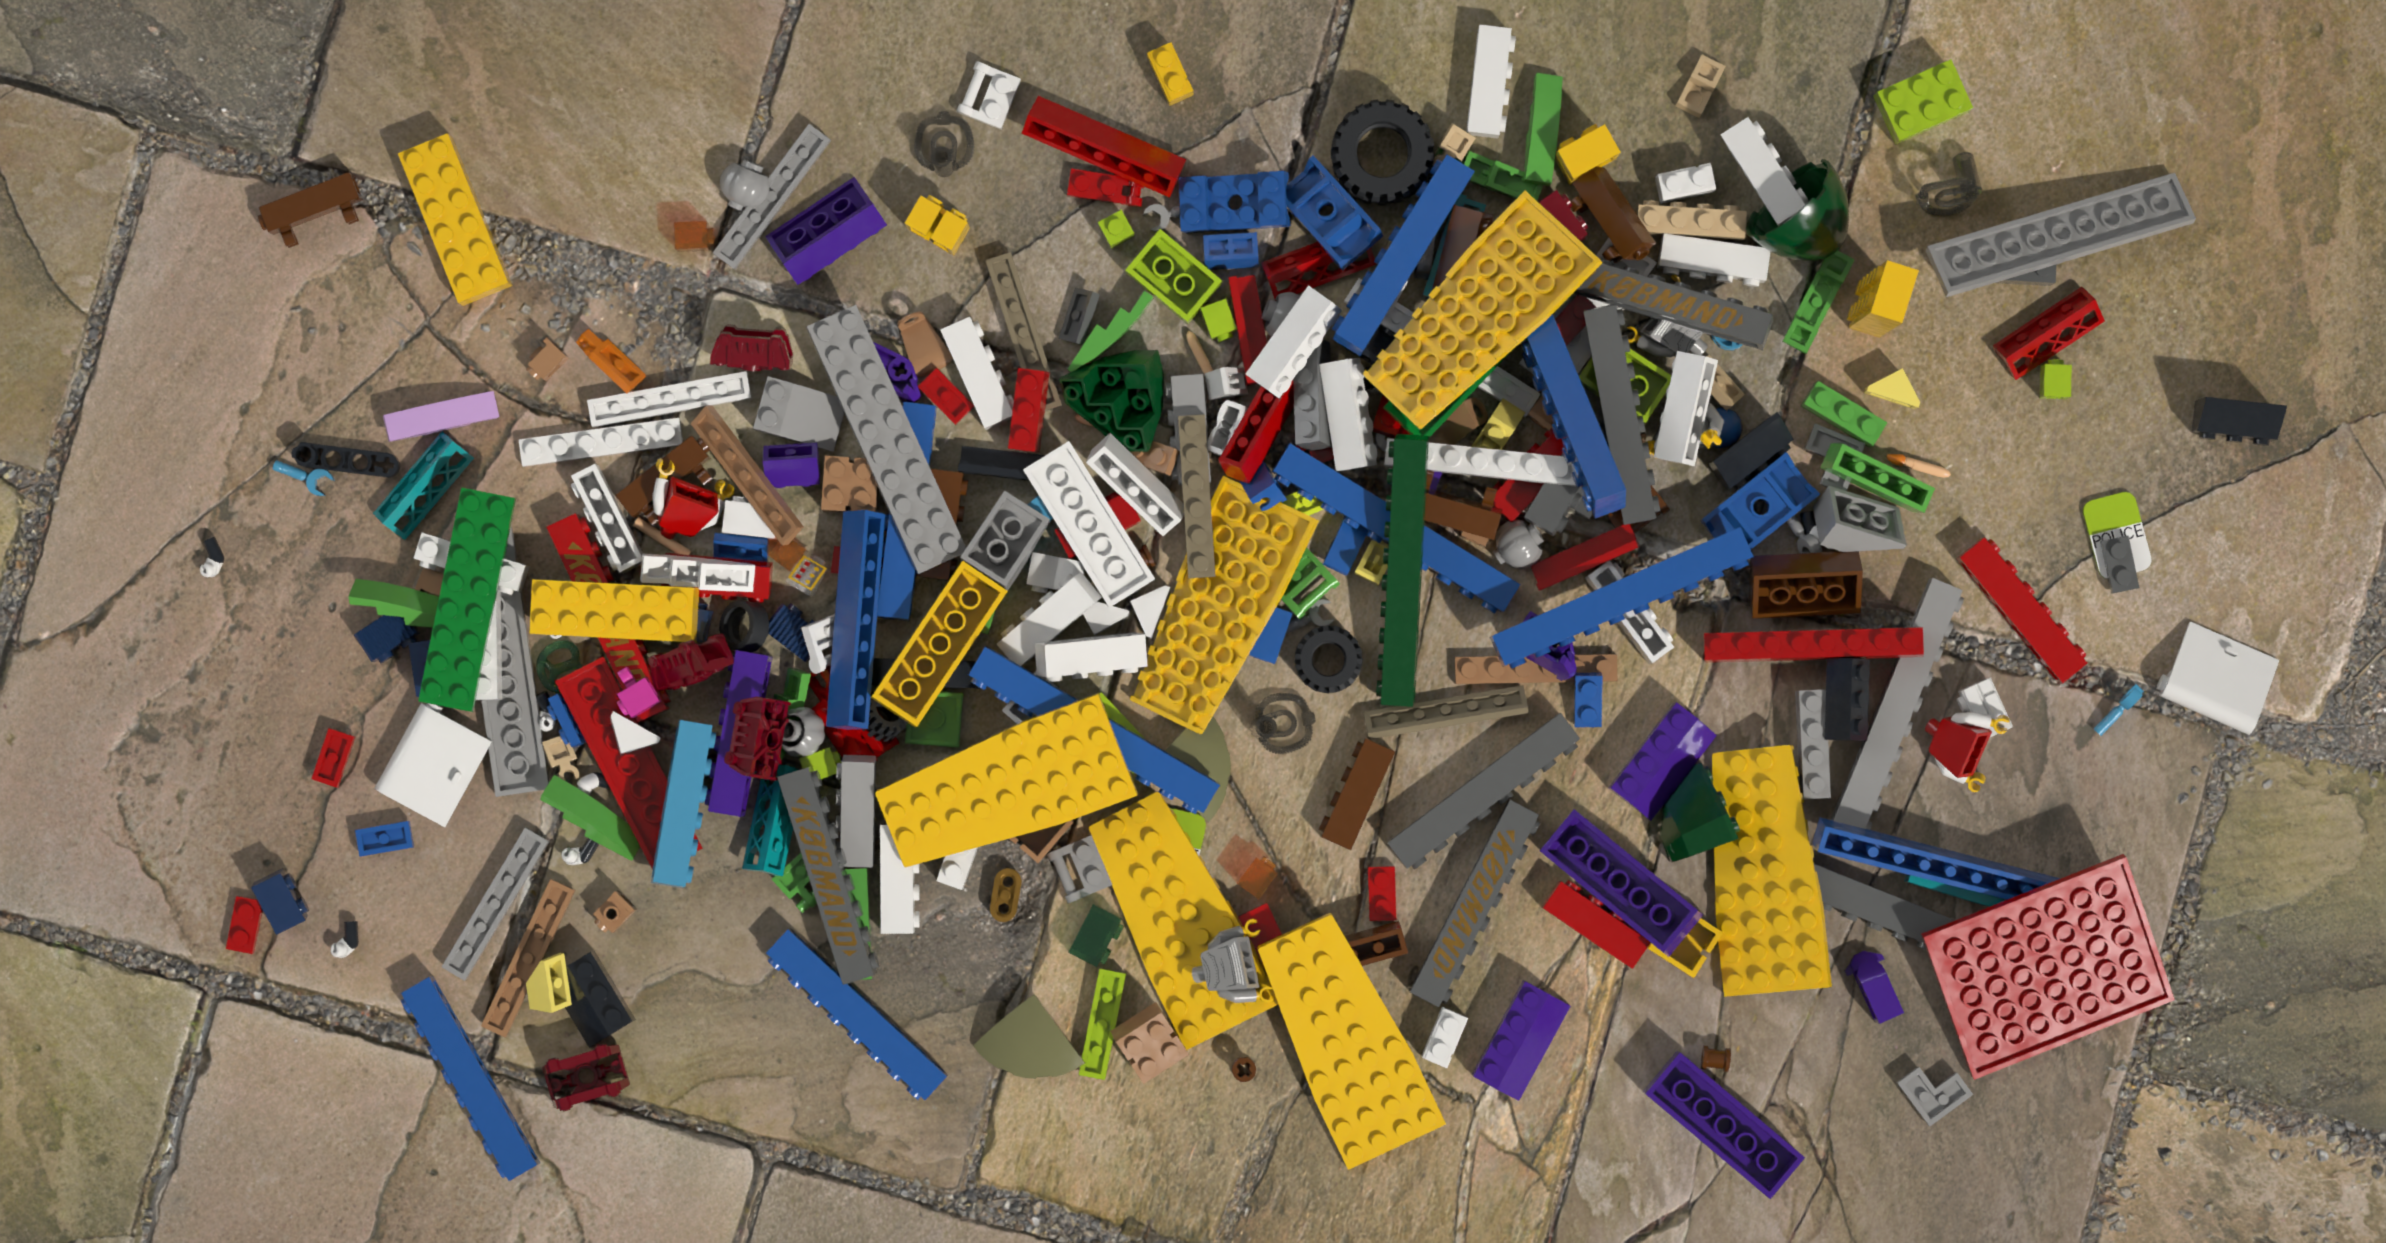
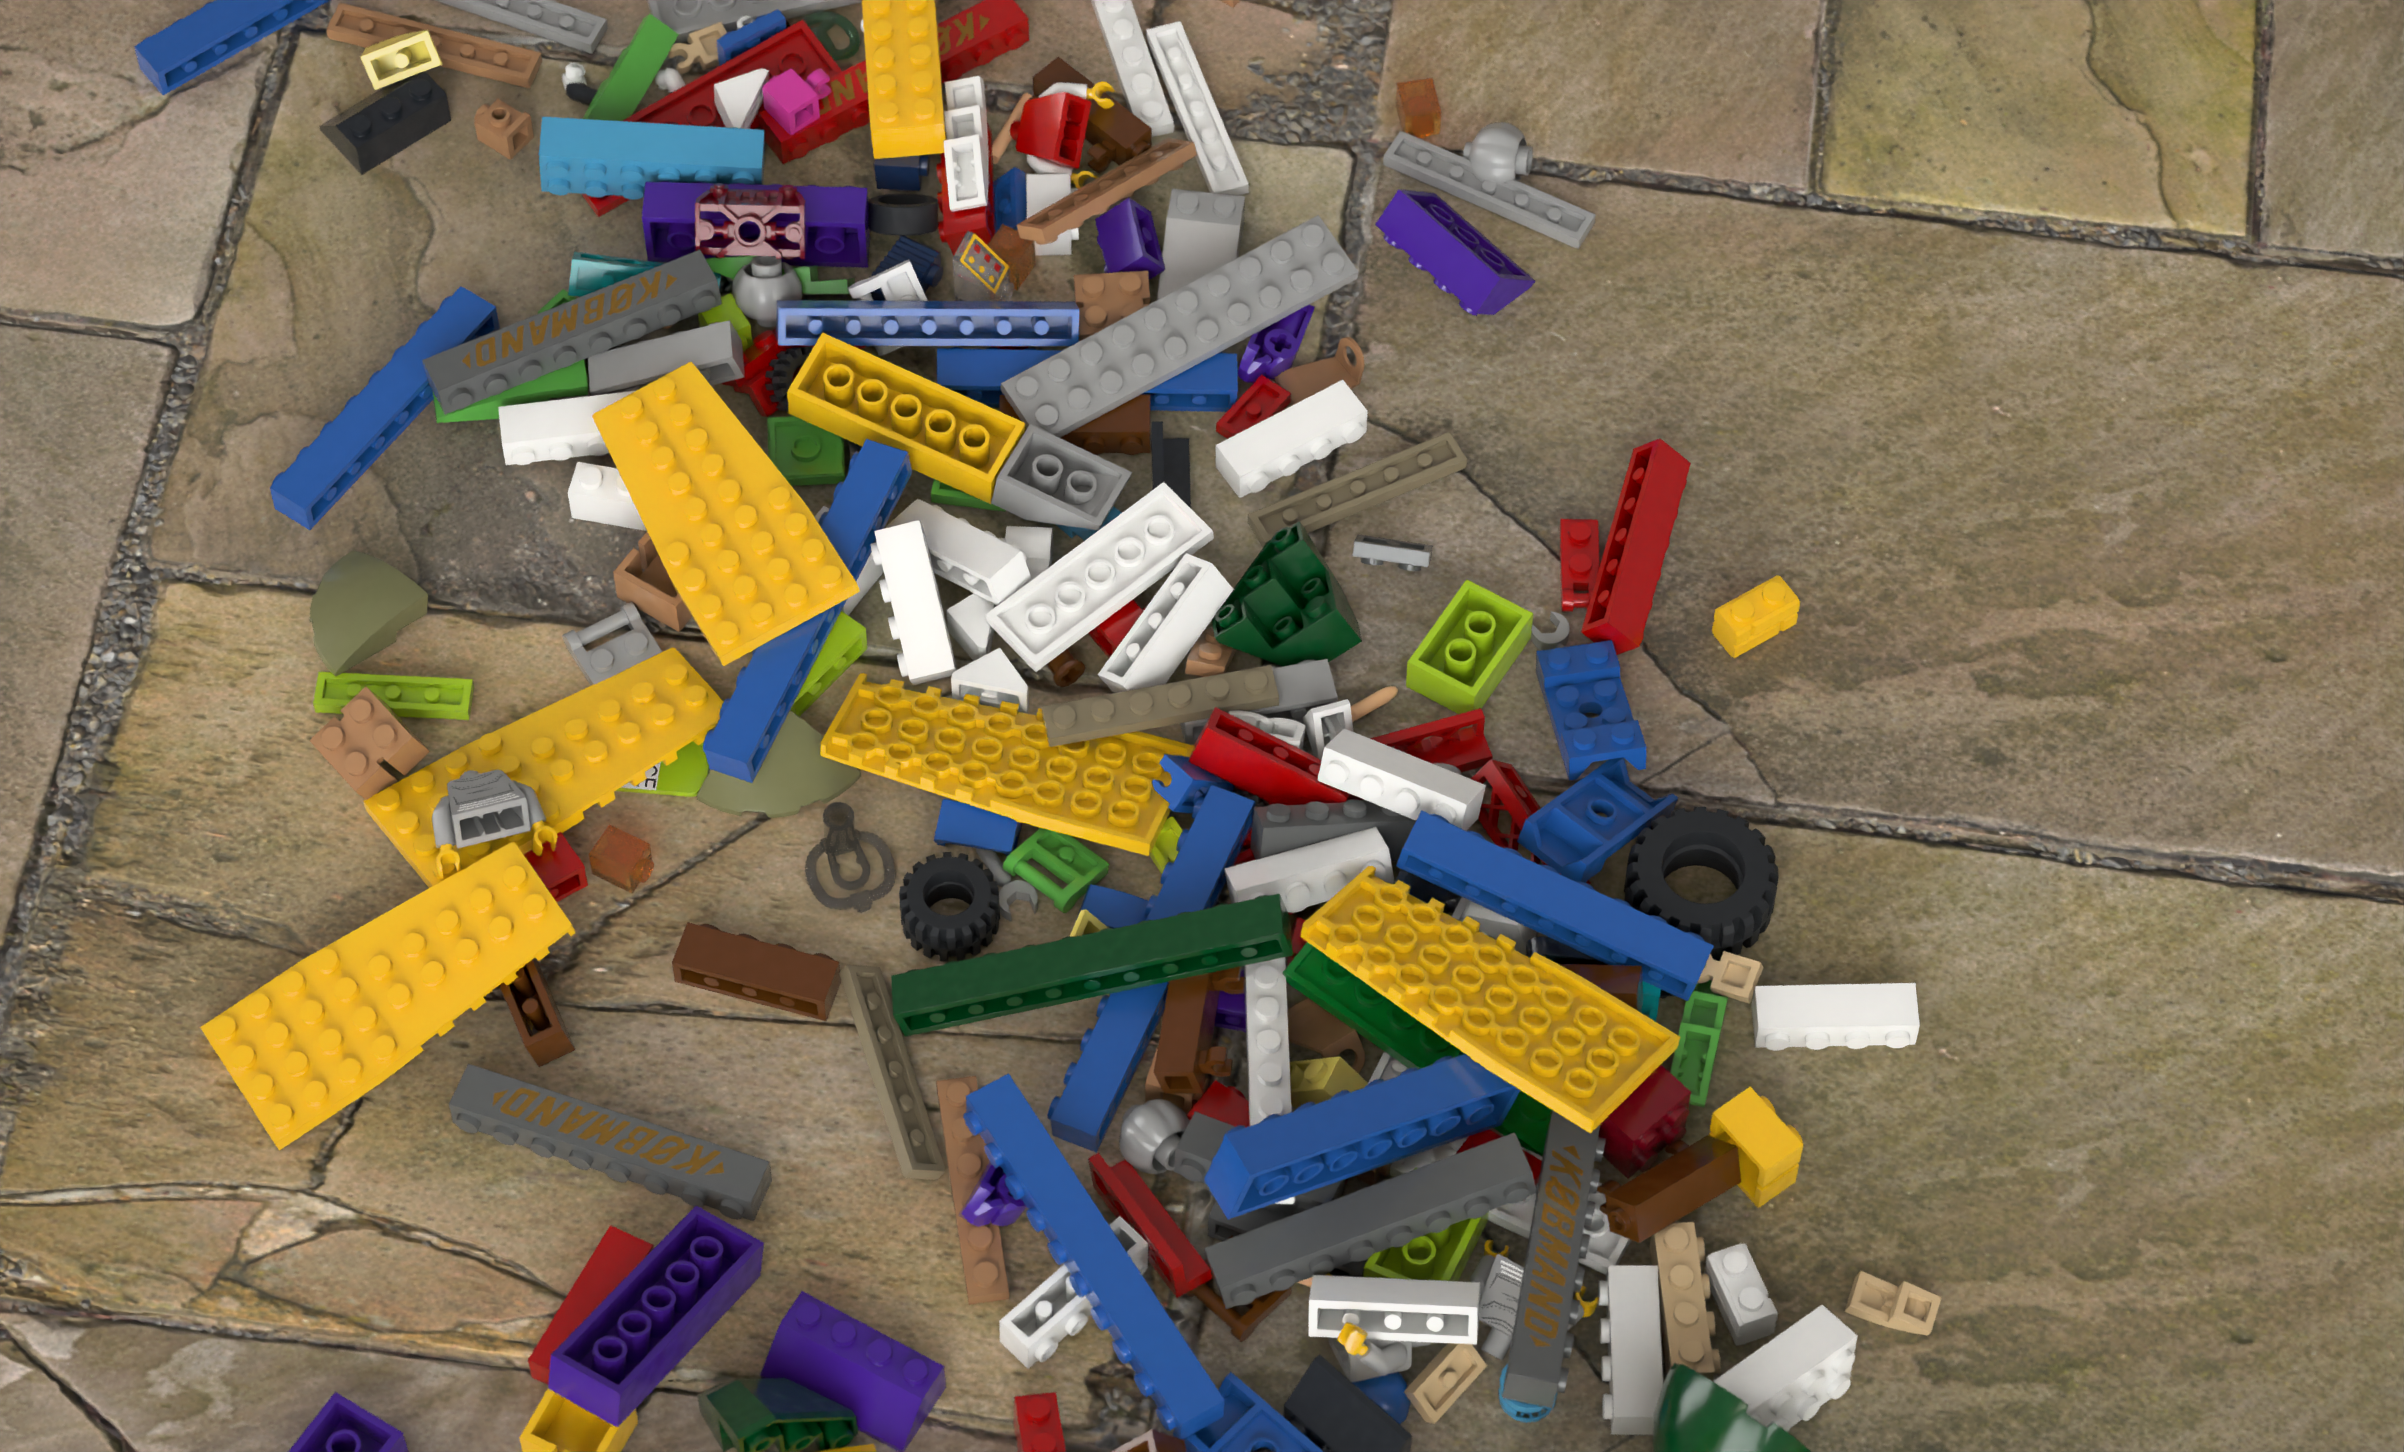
camera: 80 degrees right, 30 degrees down
dark red piece [542,1043,630,1112] -> none
white brick [571,464,643,574] -> none
orange hinge [576,329,646,394] -> none
dark red piece [648,633,734,691] -> none
dark red piece [710,324,793,371] -> none
yellow piece [904,195,970,256] -> none
clear smoke piece [914,111,975,177] -> none
white plate [956,61,1021,130] -> none
pearl gold plate [990,868,1022,922] -> none
red brick [1008,368,1050,453] -> none
bright green slope [1067,291,1154,372] -> none
clear green brick [1068,904,1124,967] -> none
lime brick [1098,209,1135,249] -> none
lime brick [1200,299,1237,343] -> none
blue hinge [1203,232,1259,270] -> none
reddish brown bush [1232,1057,1256,1082] -> none
red plate [1368,866,1397,921] -> none
dark grey brick [1387,713,1580,870] -> none
white brick [1421,1007,1468,1068] -> none
dark purple slope [1471,980,1571,1101] -> none
bright green slope [1524,73,1563,186] -> none
blue plate [1574,672,1603,727] -> none

